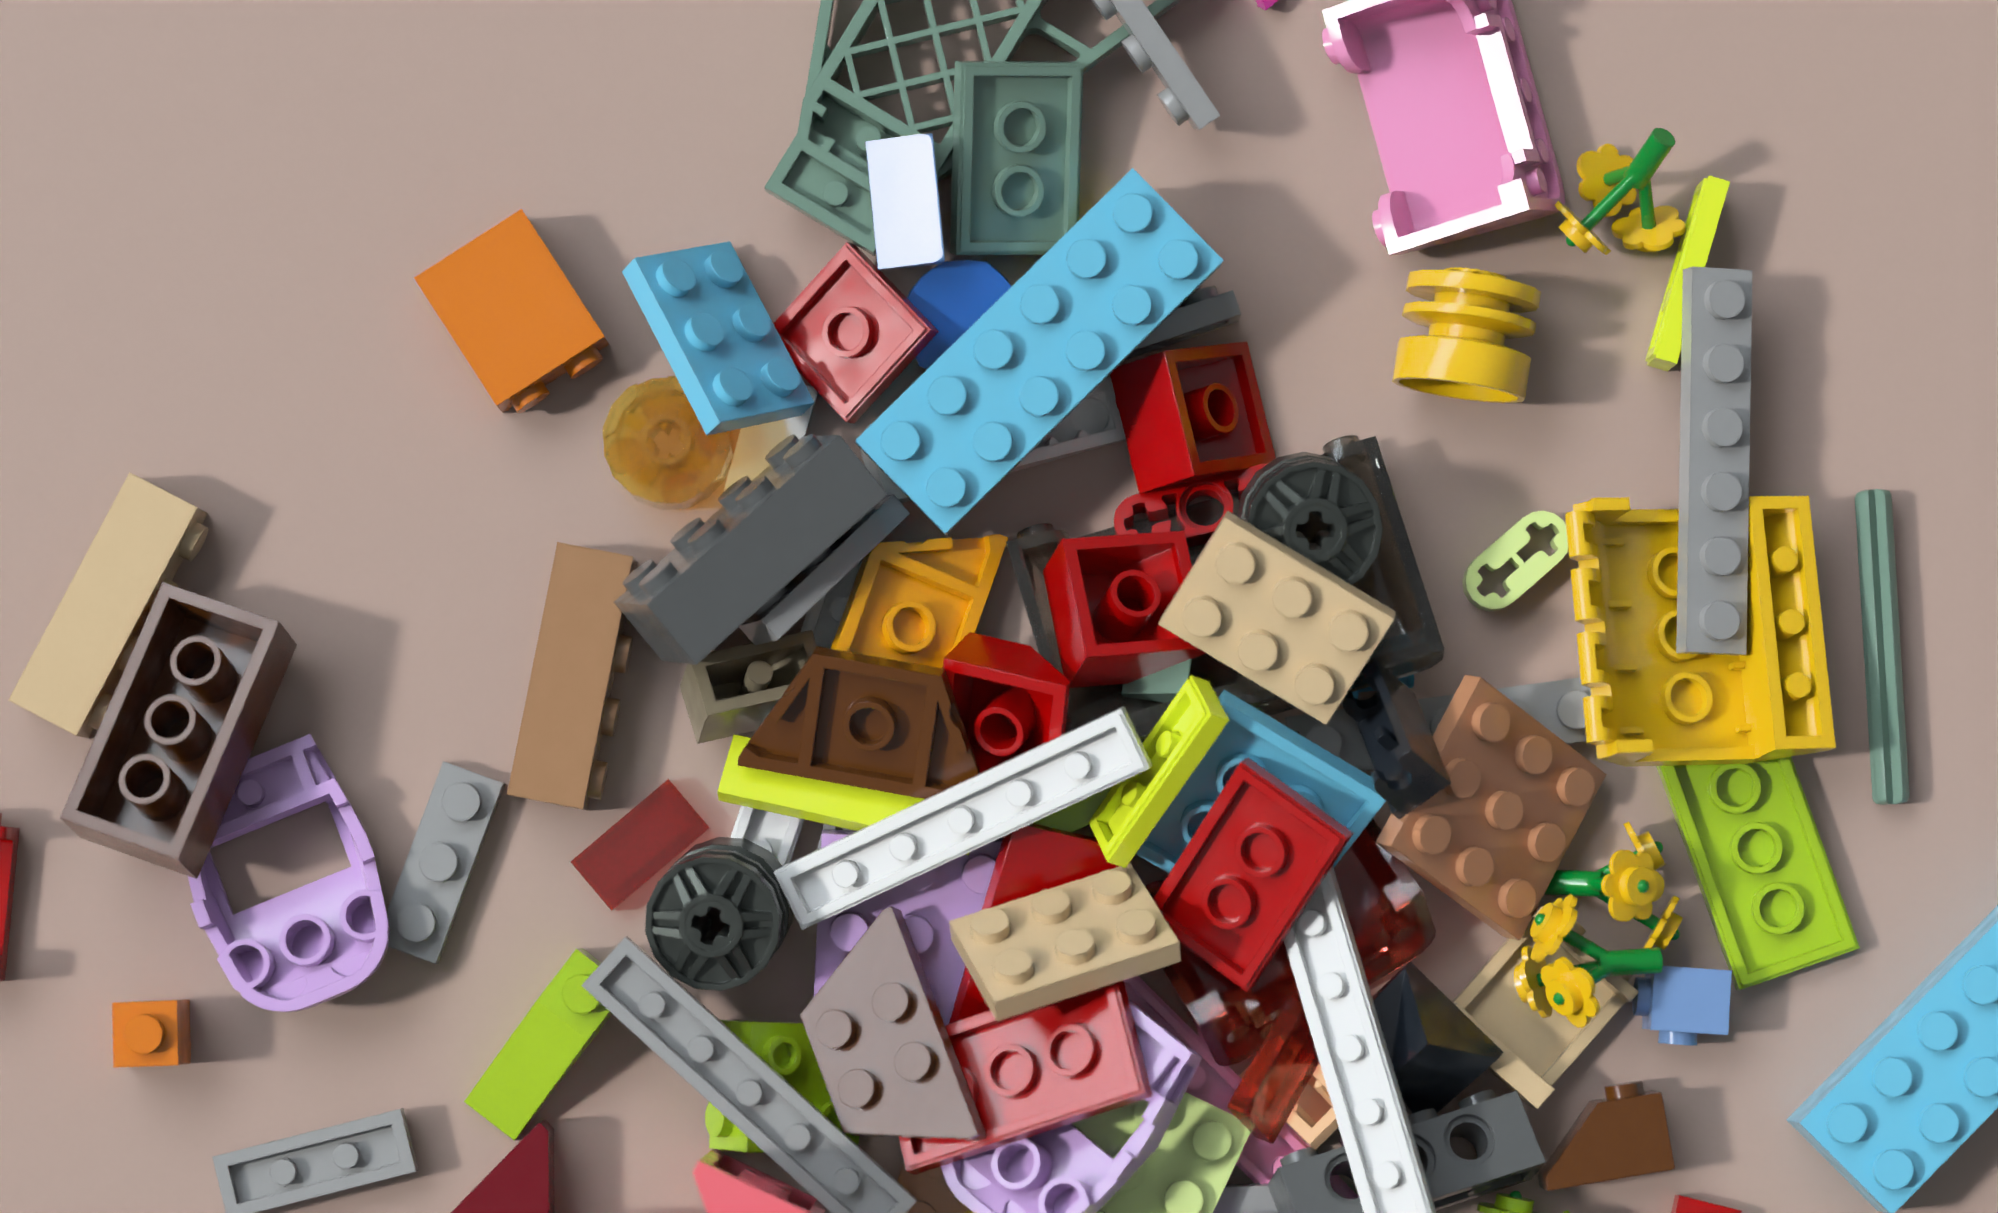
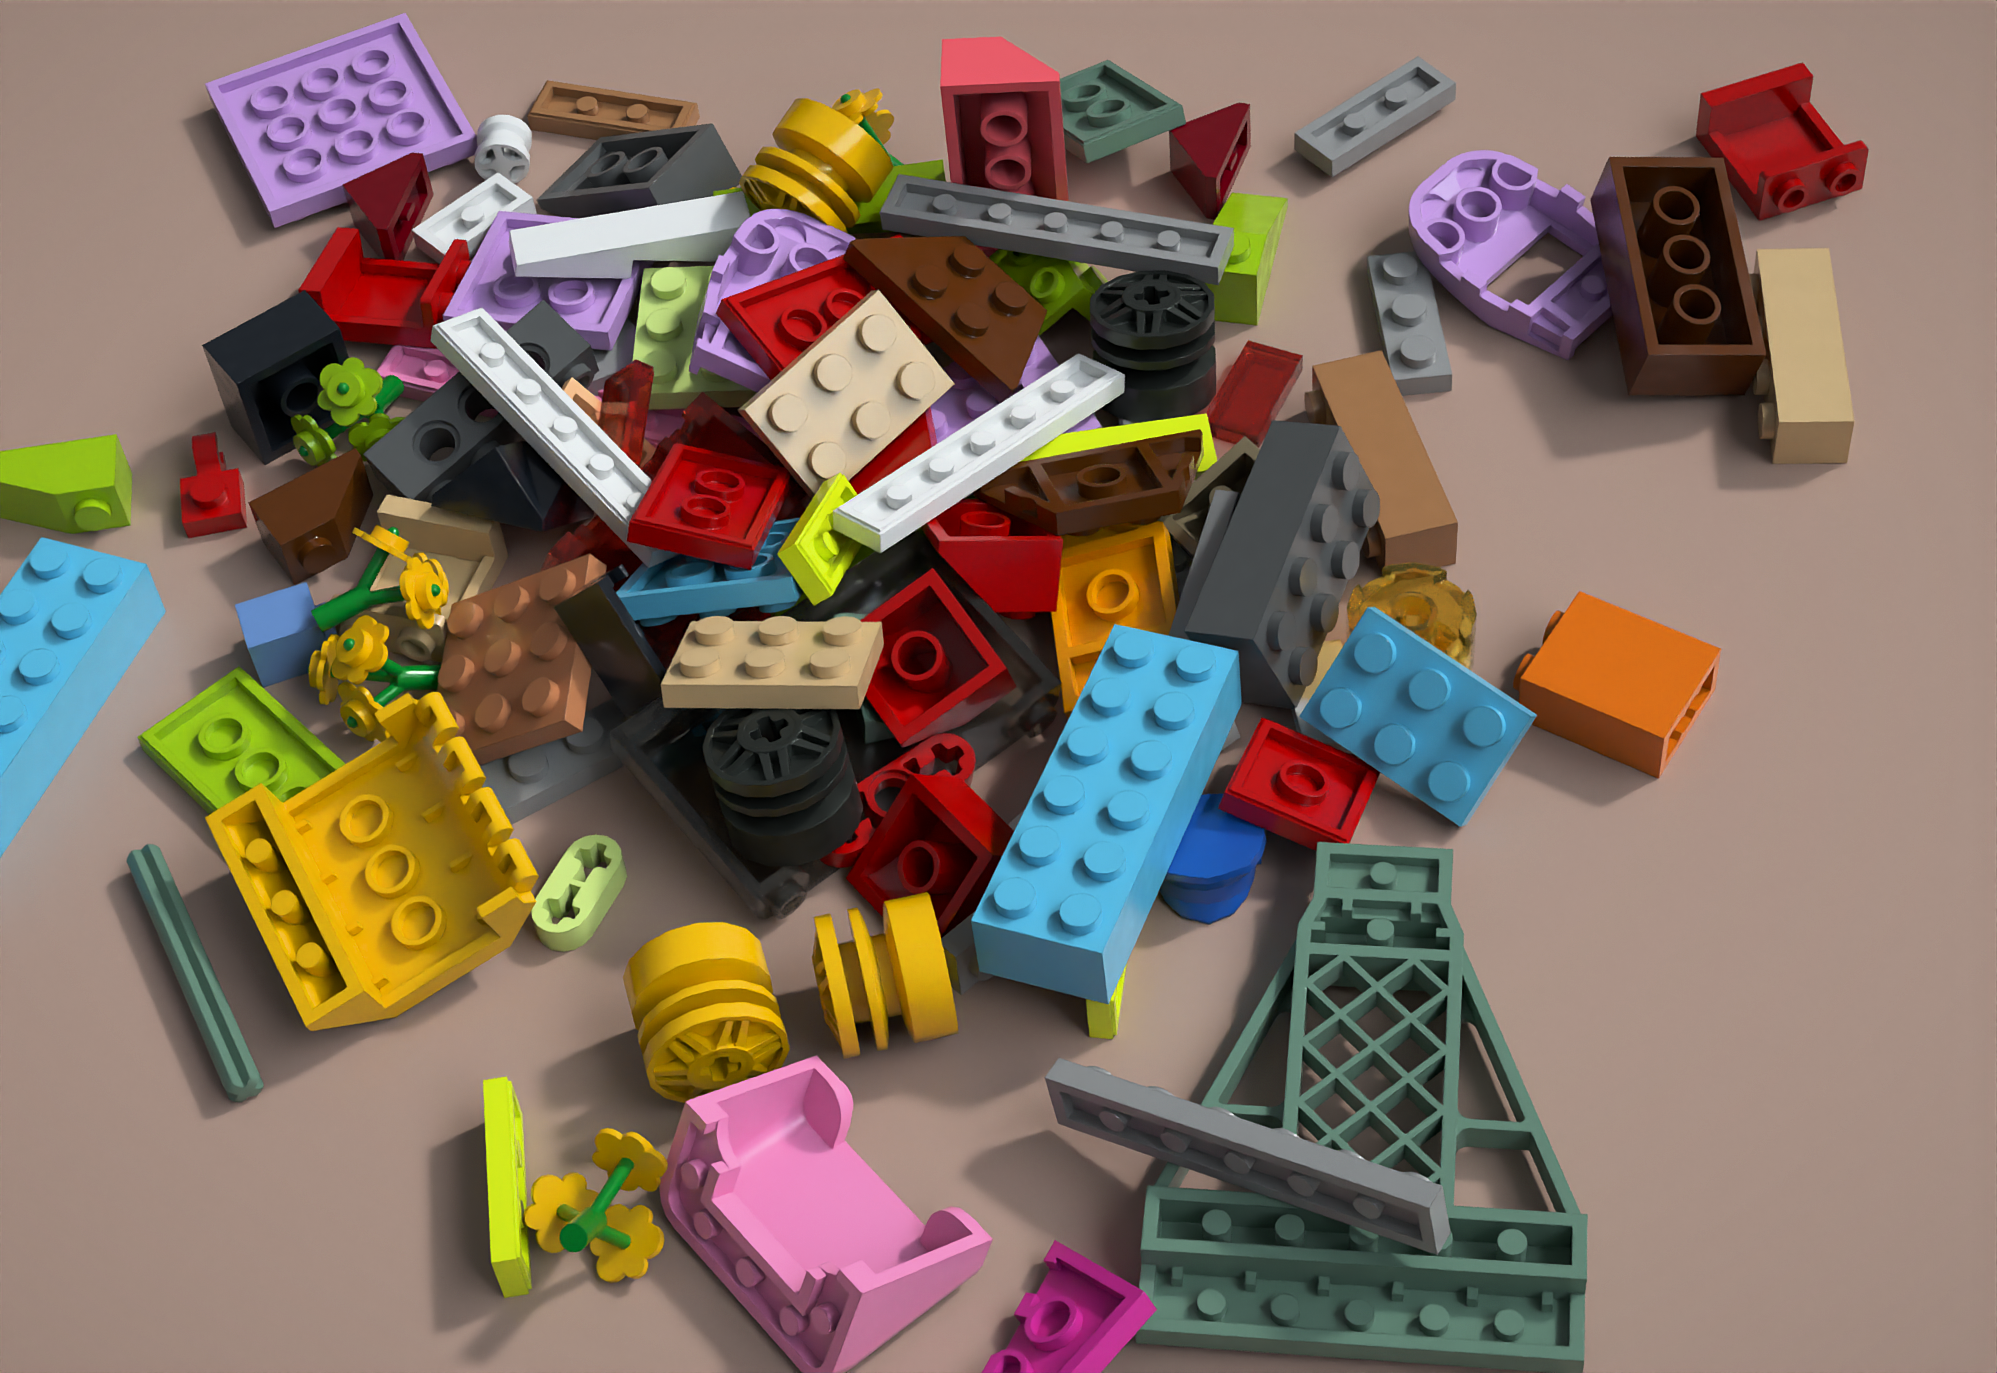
camera: 165 degrees right, 35 degrees down
orange brick [112,999,191,1068] -> none
slope [865,133,945,270] -> none
sand green tile [950,61,1084,255] -> none
light grey plate [1676,266,1753,656] -> none
none -> yellow wheel [811,892,958,1059]

